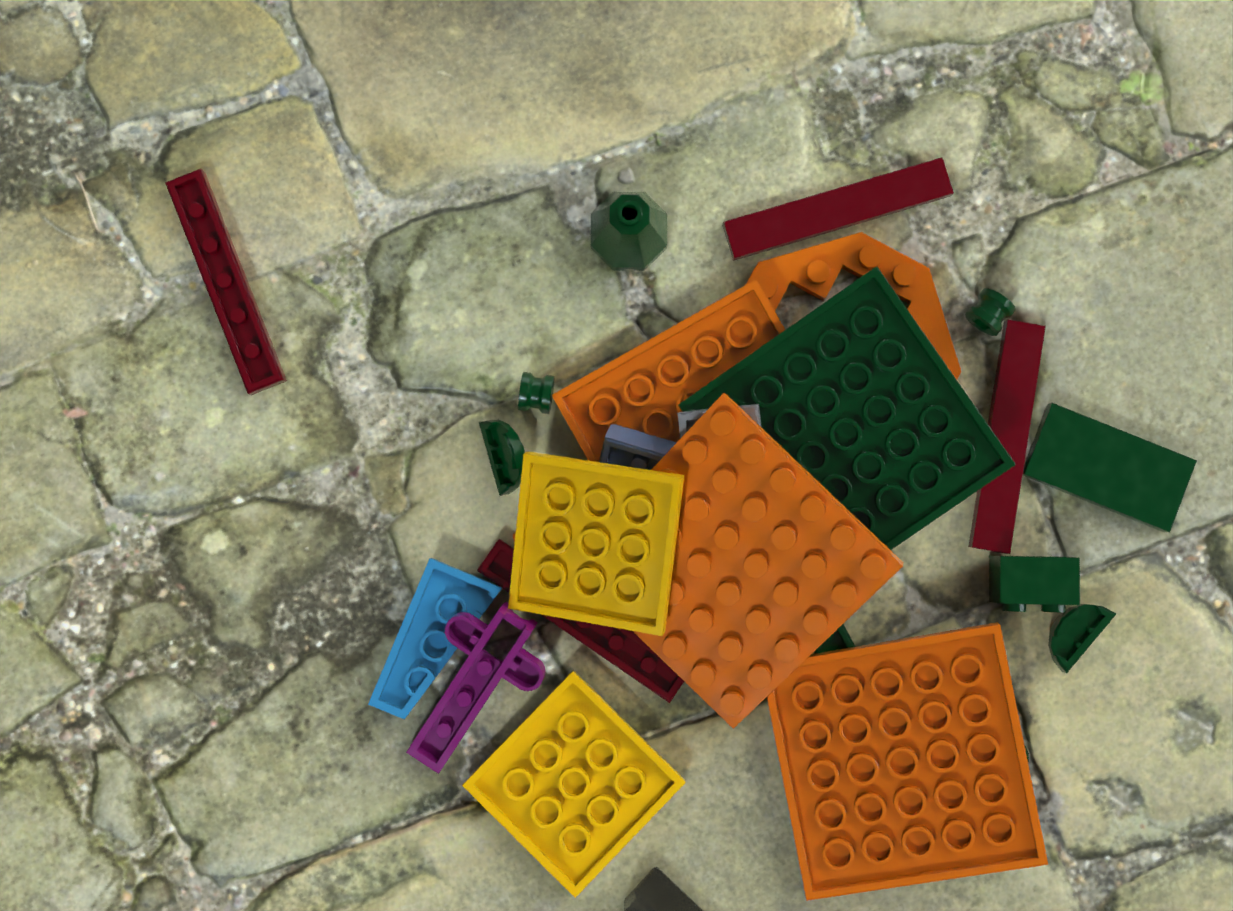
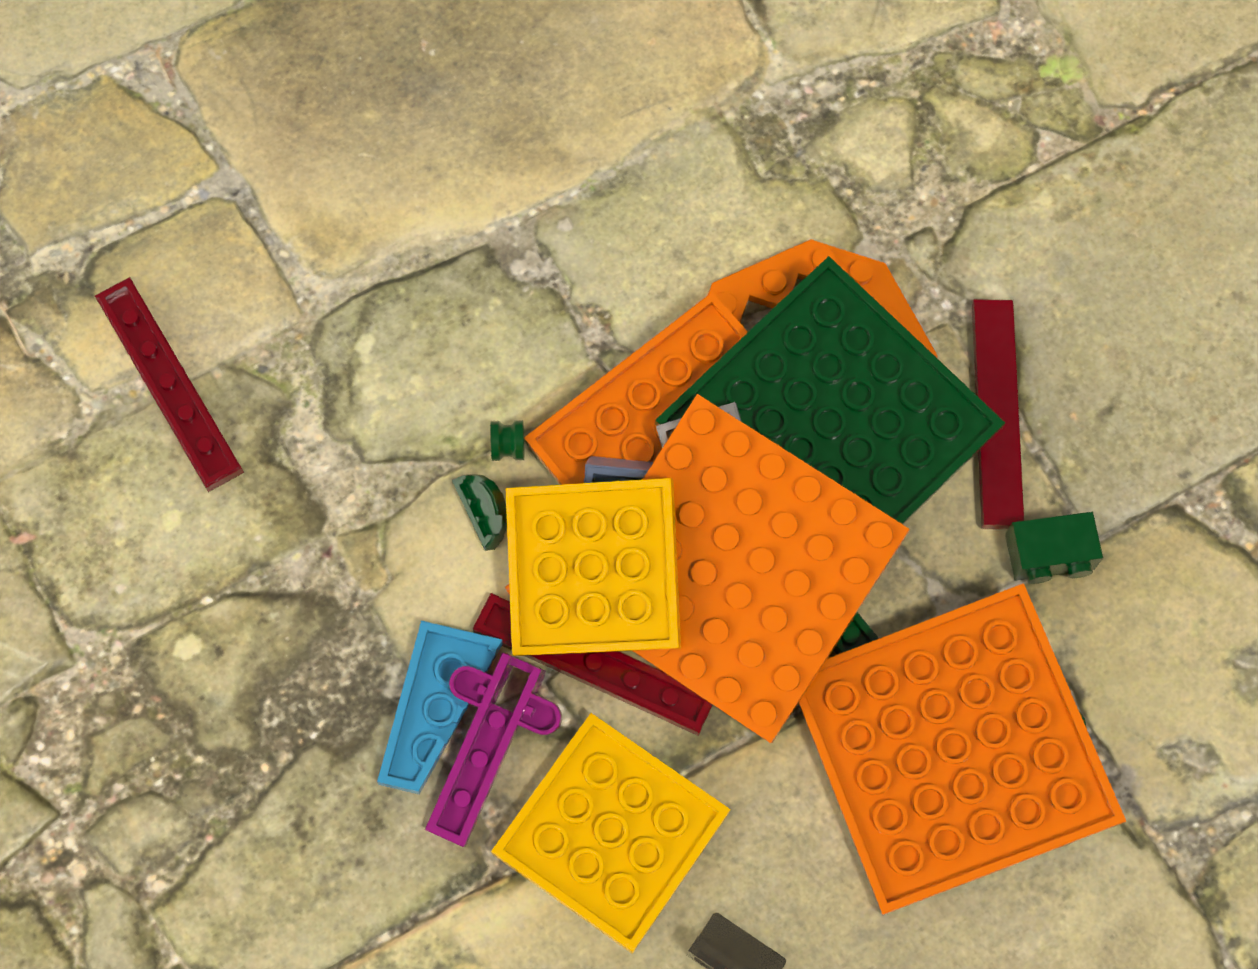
camera: 10 degrees left, 15 degrees down
dark green cone [590,192,667,271] -> none
dark red tile [722,157,954,261] -> none
dark green wheel [965,288,1016,336] -> none
dark green tile [1023,403,1197,532] -> none
dark green plate [1048,604,1116,674] -> none

